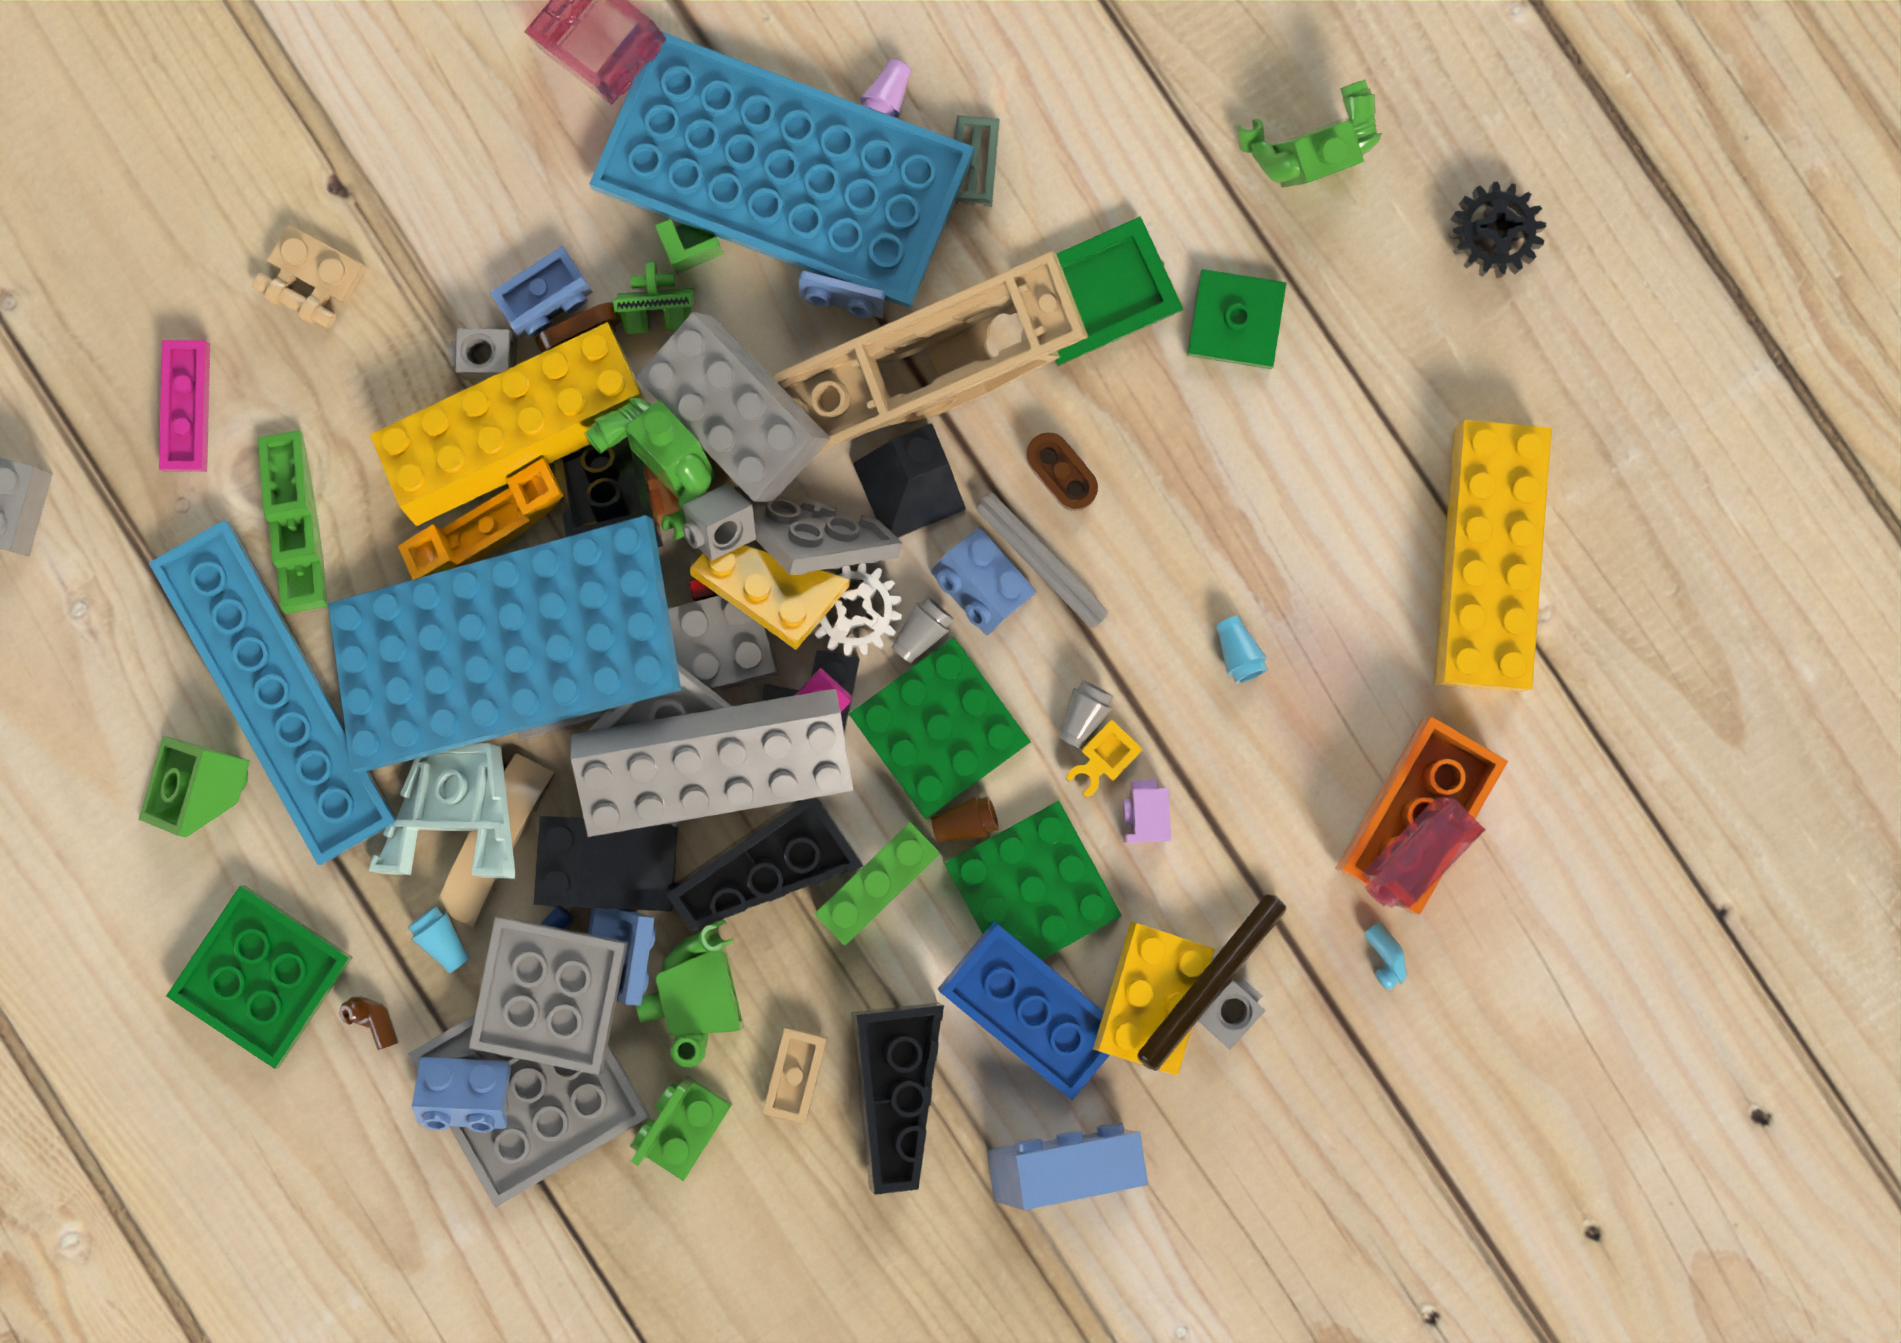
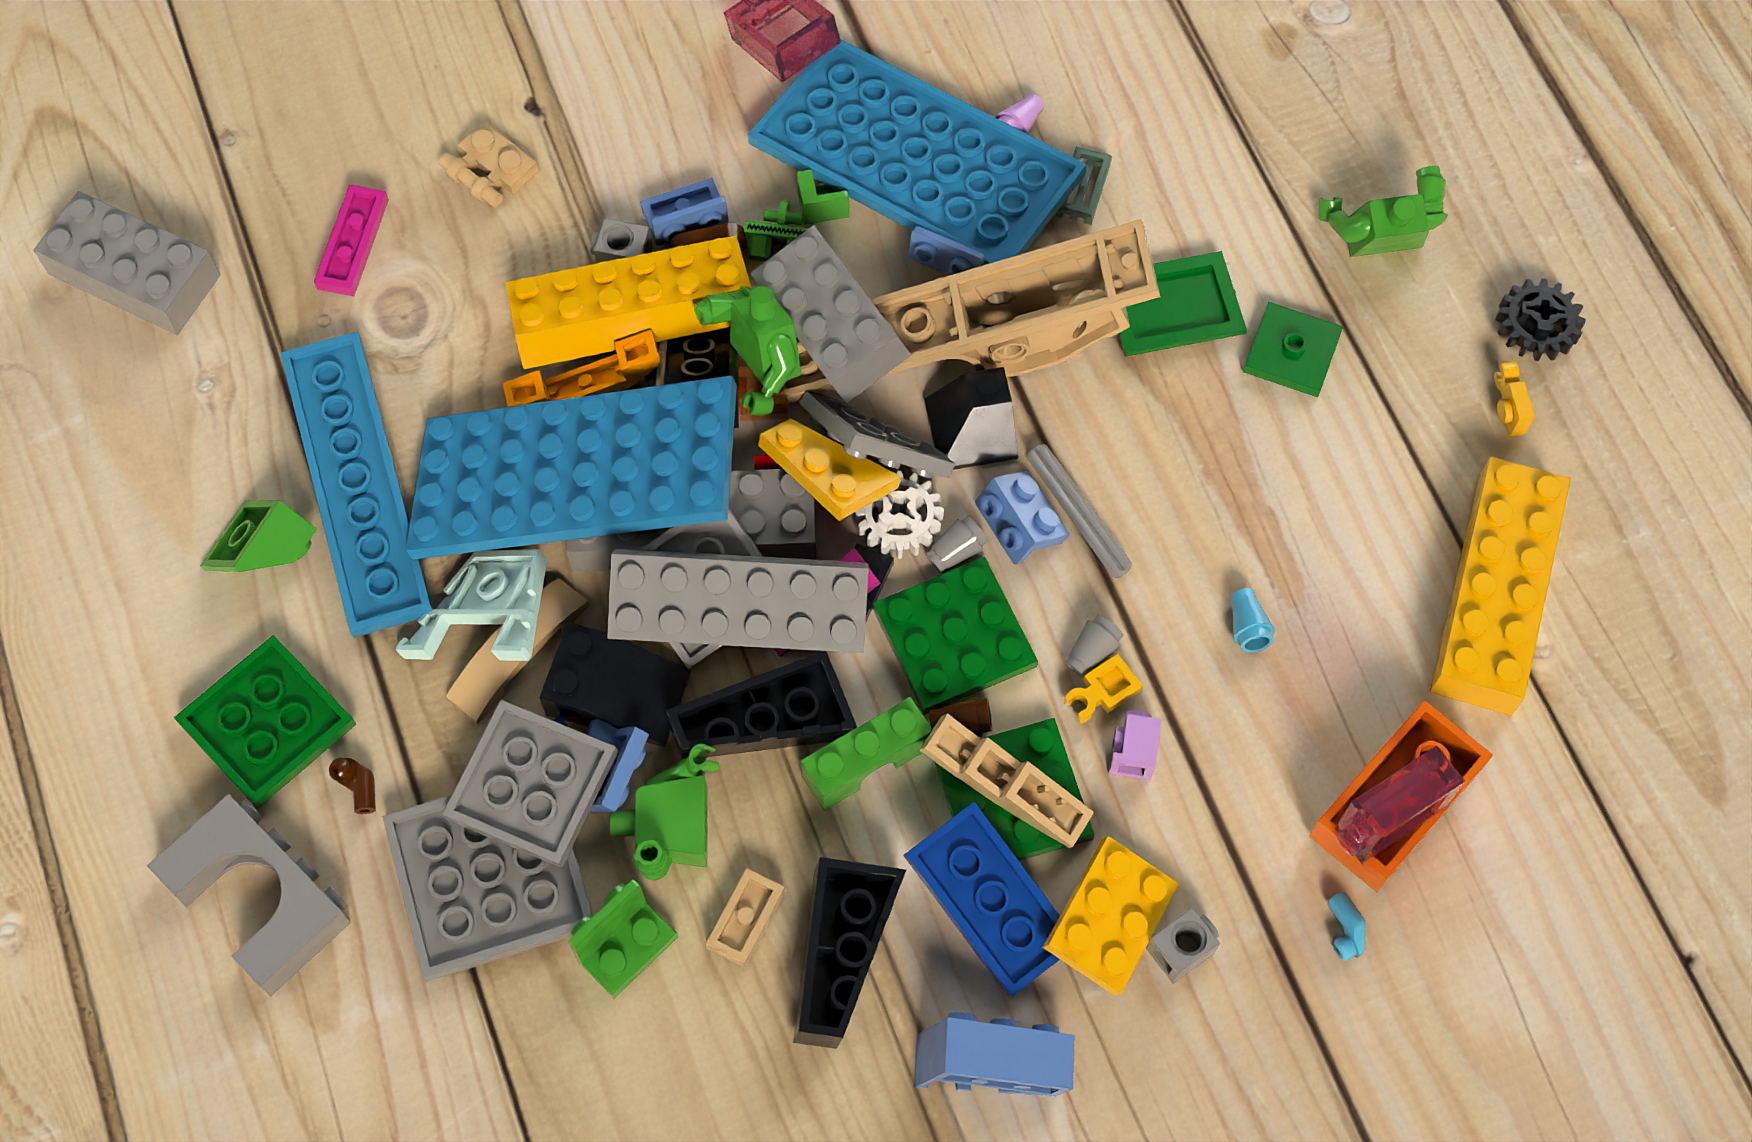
camera: 10 degrees right, 20 degrees down
bright green slope [258,430,328,614] -> none
medium azure cone [408,906,470,973] -> none
medium blue bracket [412,1057,511,1133] -> none
light grey brick [683,483,756,561] -> none
reddish brown plate [1026,432,1098,511] -> none
dark brown axle [1137,894,1287,1071] -> none
none -> light grey arch [147,794,351,997]
none -> tan slope [919,714,1094,848]
none -> yellow plate [1494,361,1535,437]

